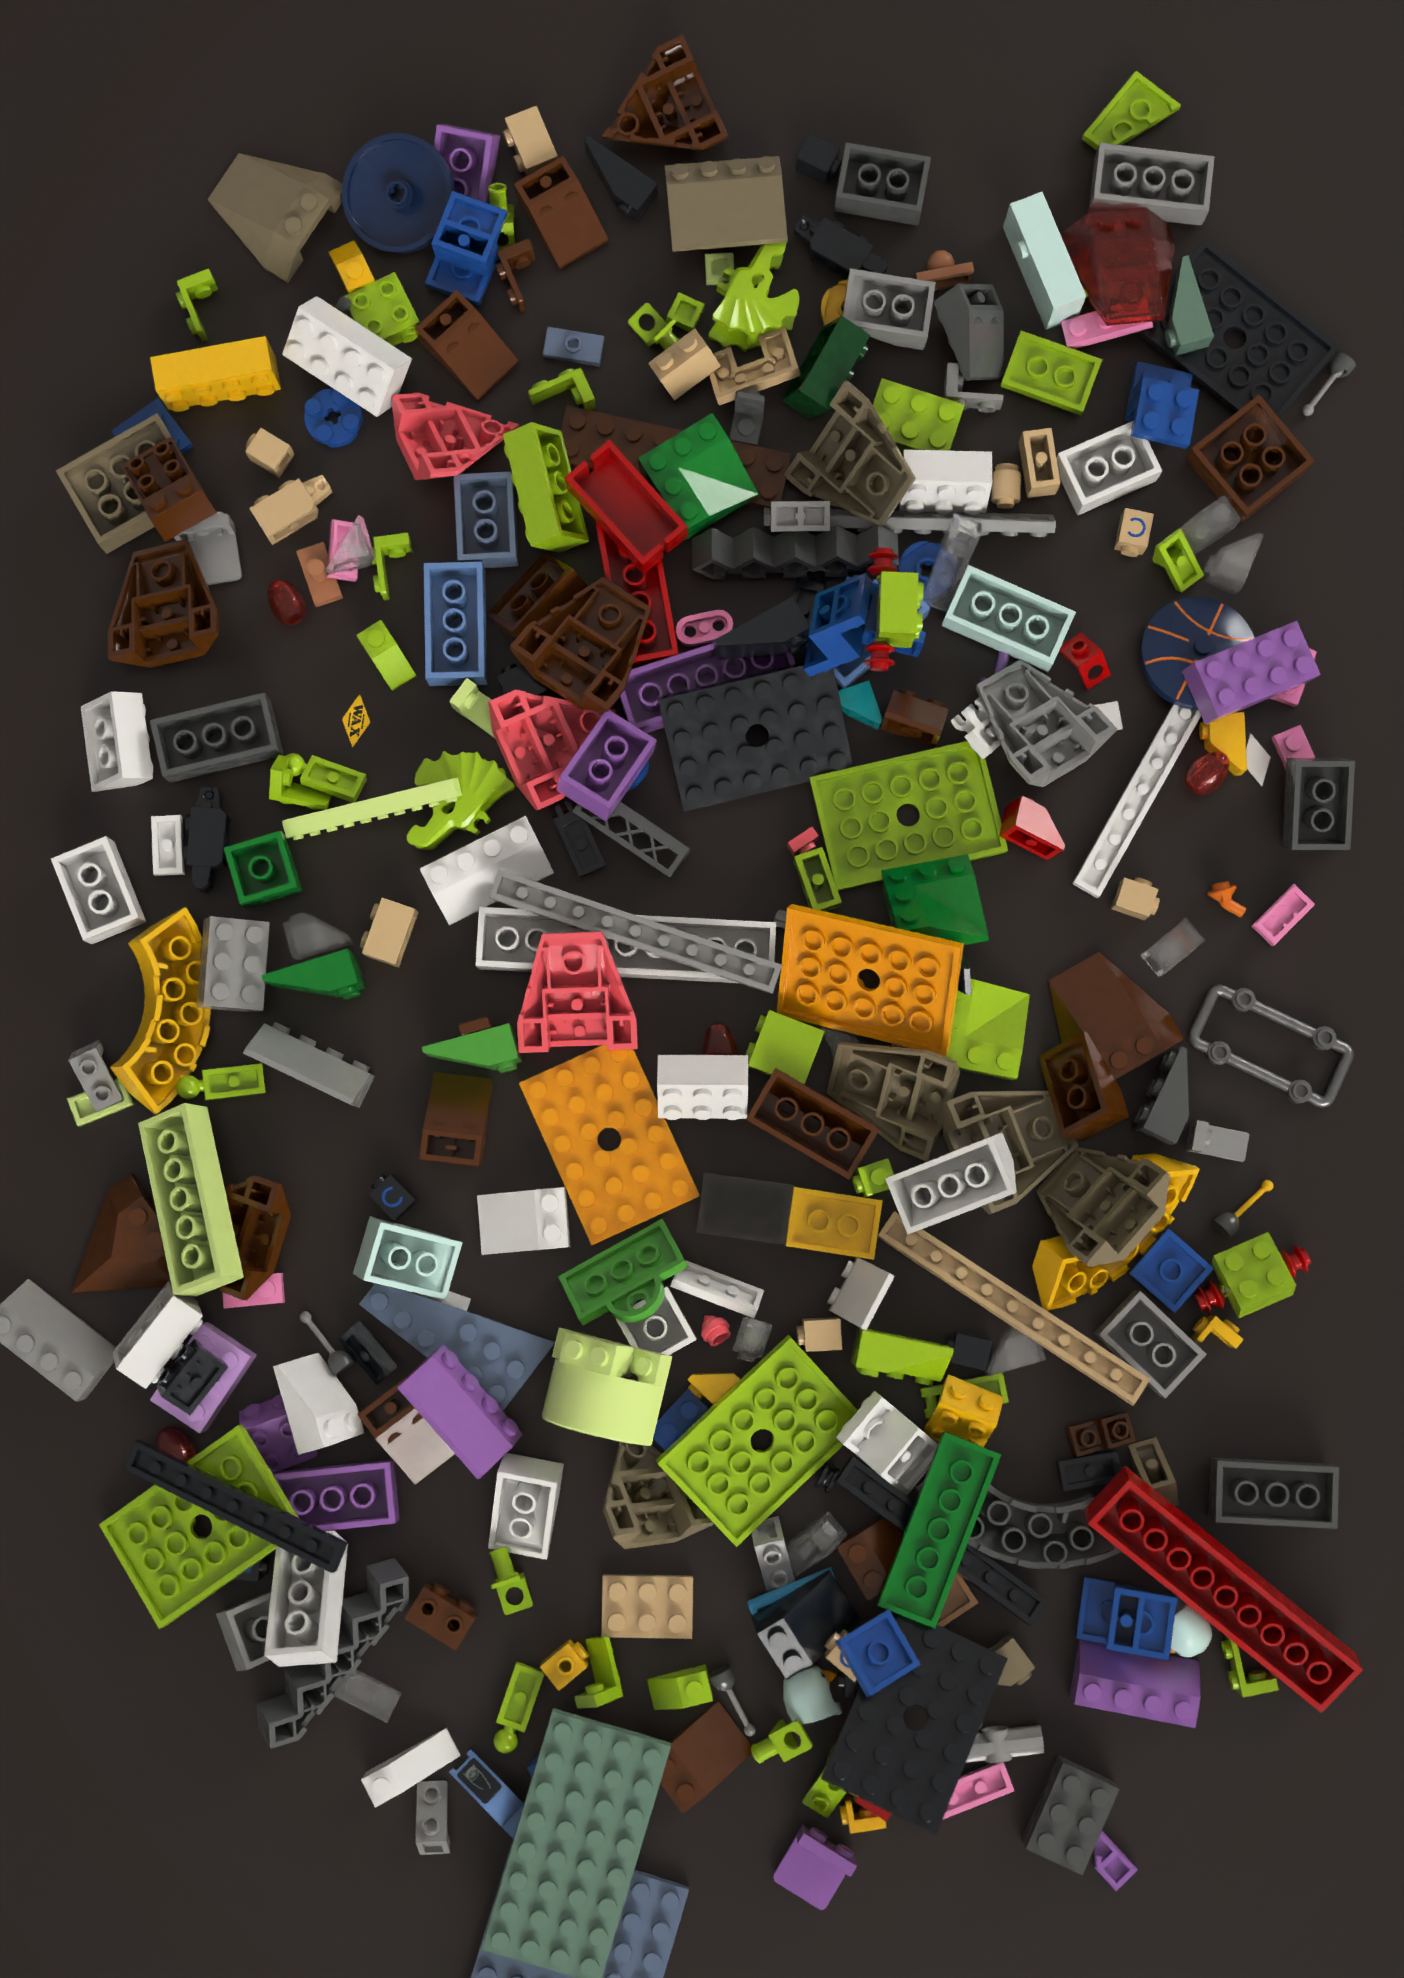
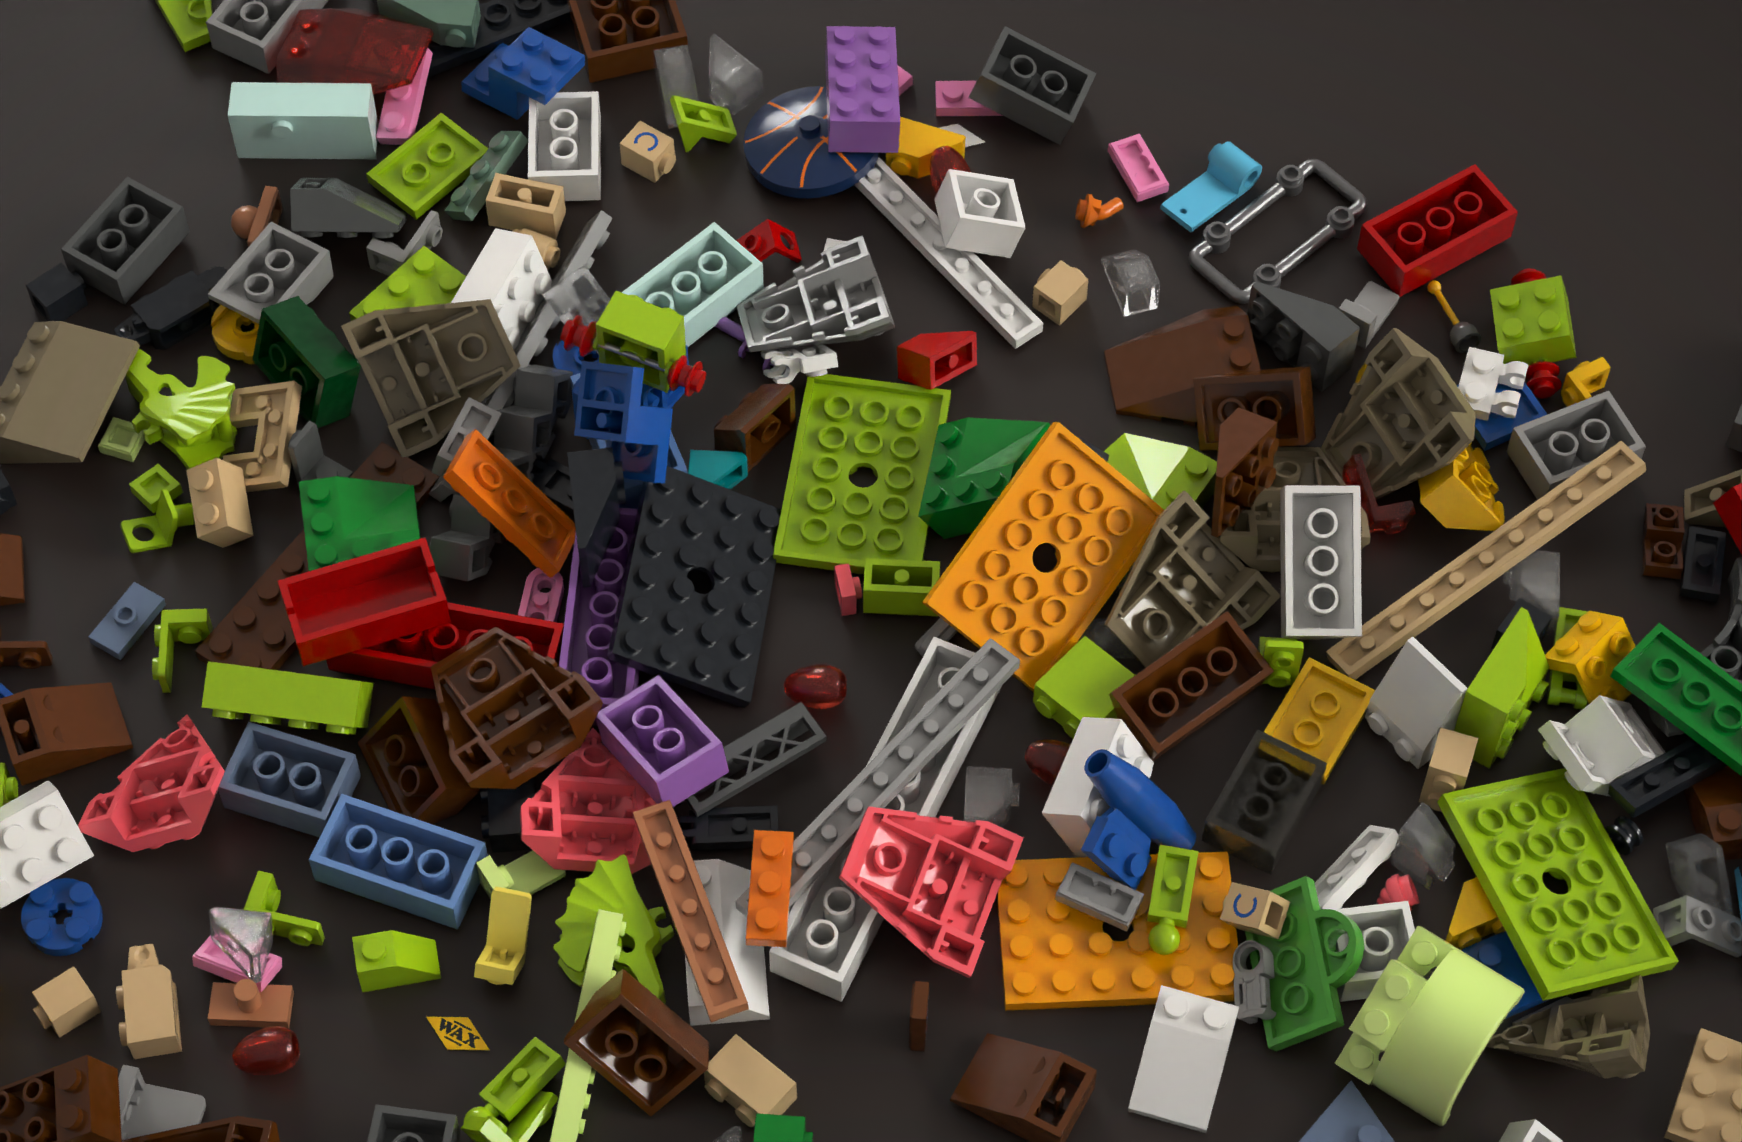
camera: 70 degrees left, 25 degrees down
bright green slope [422,1023,523,1073] -> none
none -> orange plate [443,429,576,578]
none -> sand green plate [444,131,528,221]
none -> light yellow bracket [474,887,532,985]
none -> reddish brown slope [564,969,710,1116]
none -> nougat plate [633,800,749,1022]
none -> orange plate [746,830,794,947]
none -> clear red animal [784,664,847,709]
none -> white brick [934,169,1026,258]
none -> clear slope [964,766,1020,827]
none -> light grey plate [1055,862,1144,932]
none -> blue plate [1081,749,1196,890]
none -> lime plate [1147,845,1199,955]
none -> medium azure door [1160,142,1262,232]
none -> reddish brown slope [1211,407,1279,538]
none -> tan brick [1220,882,1290,939]
none -> light grey piece [1233,940,1276,1024]
none -> clear red bracket [1342,454,1416,534]
none -> red brick [1357,164,1518,298]
none -> white plate [1458,347,1528,421]

